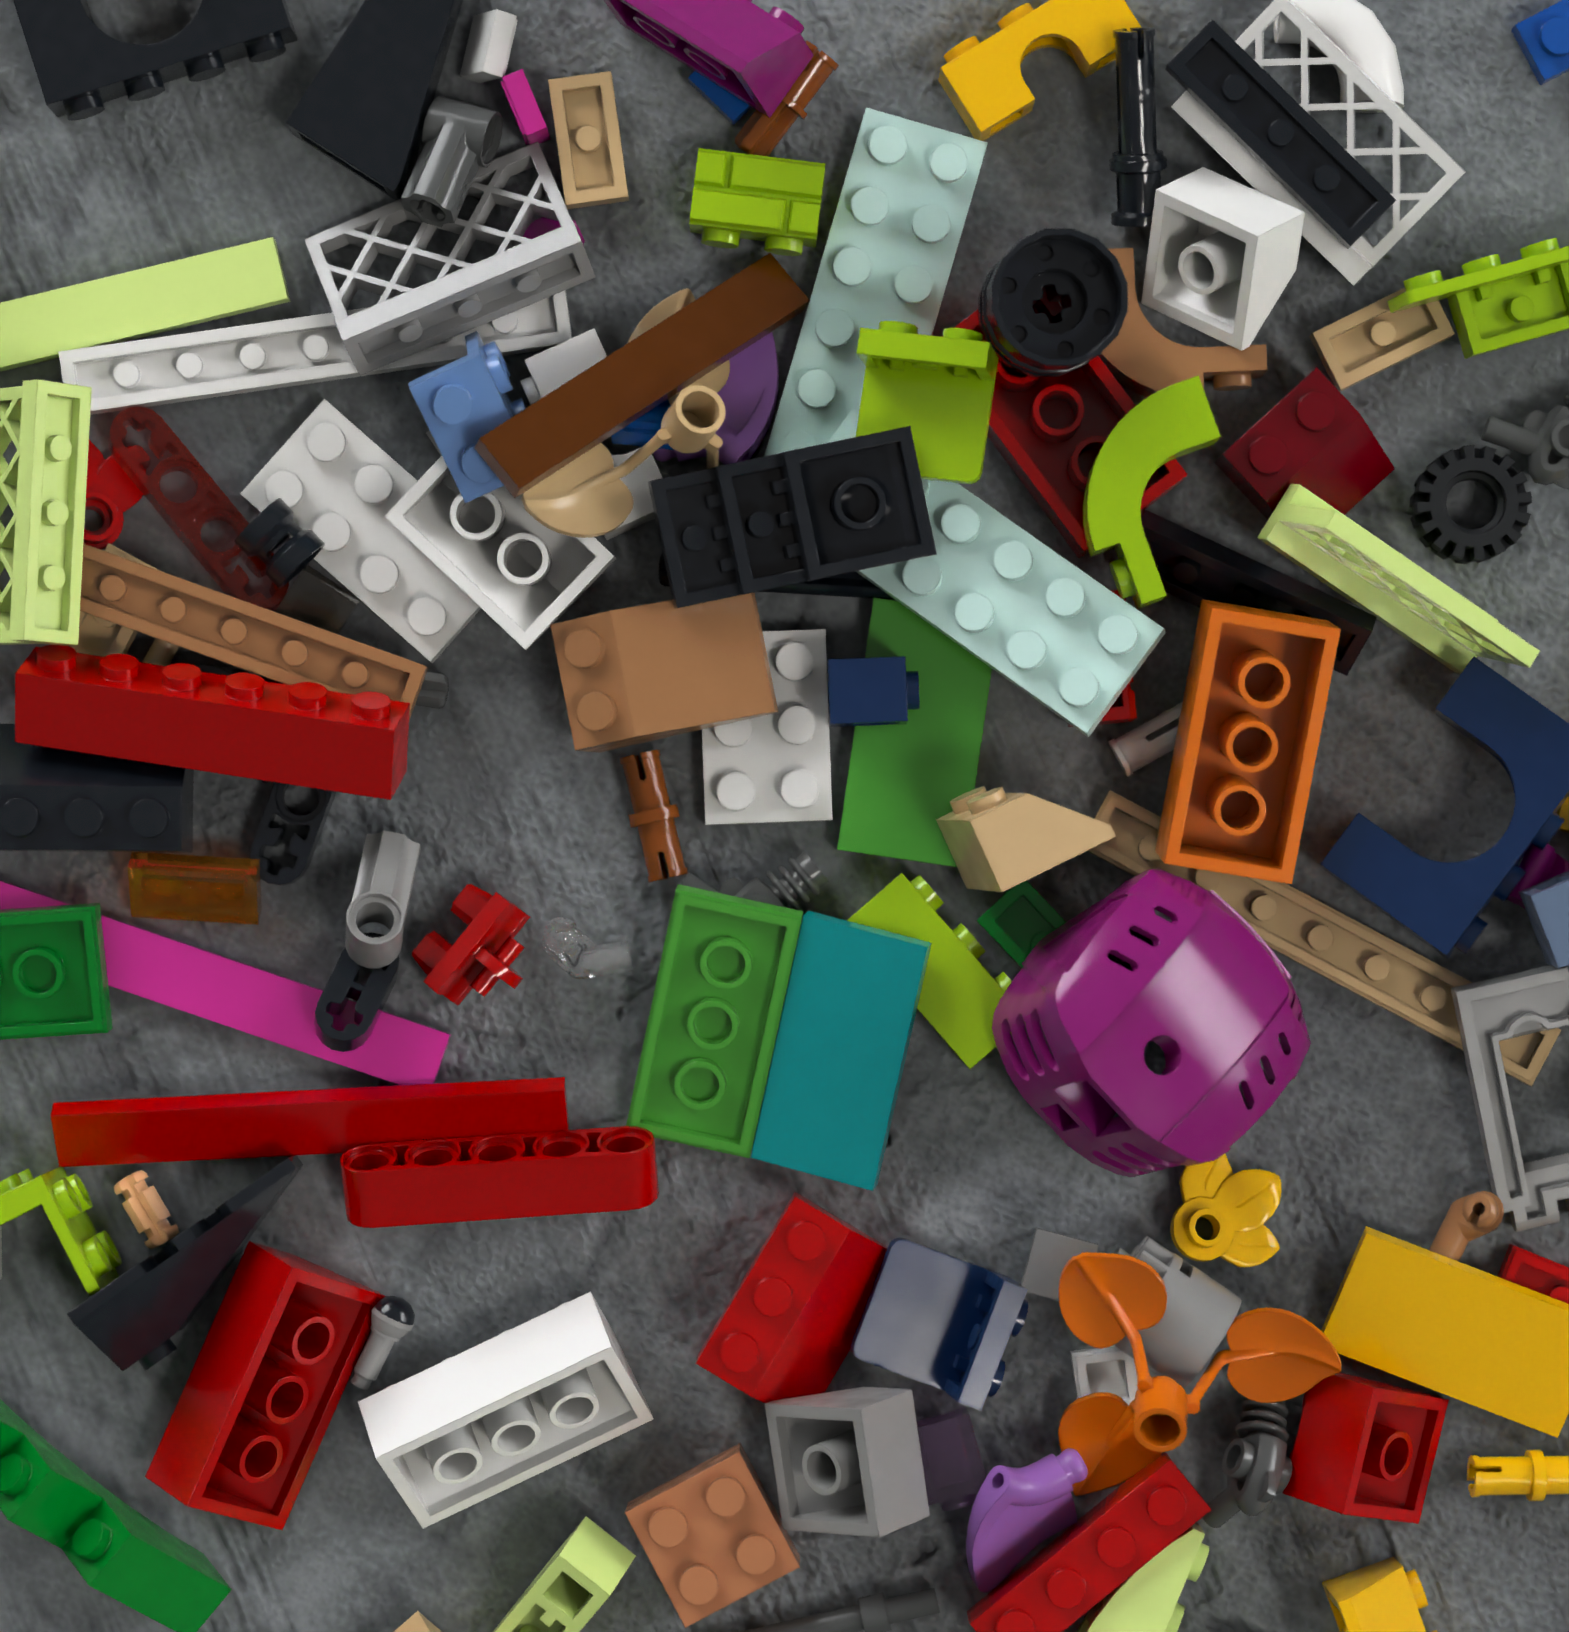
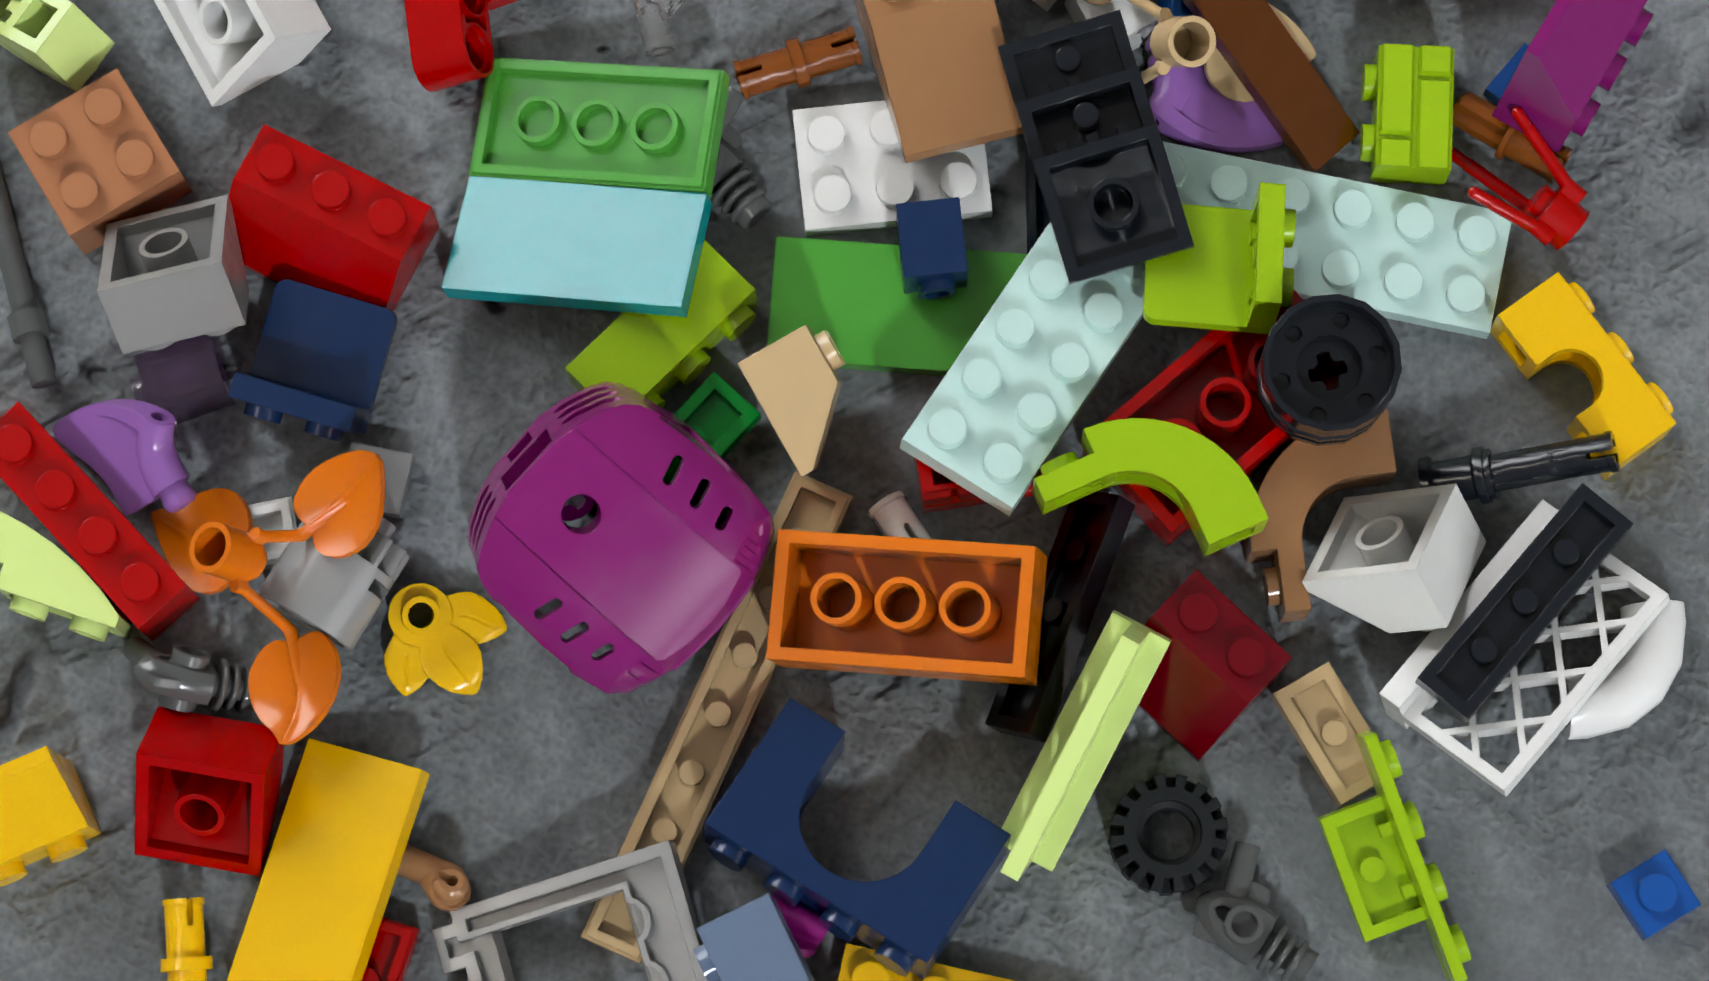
camera: 85 degrees right, 10 degrees down
none -> red plant [1452,107,1590,250]

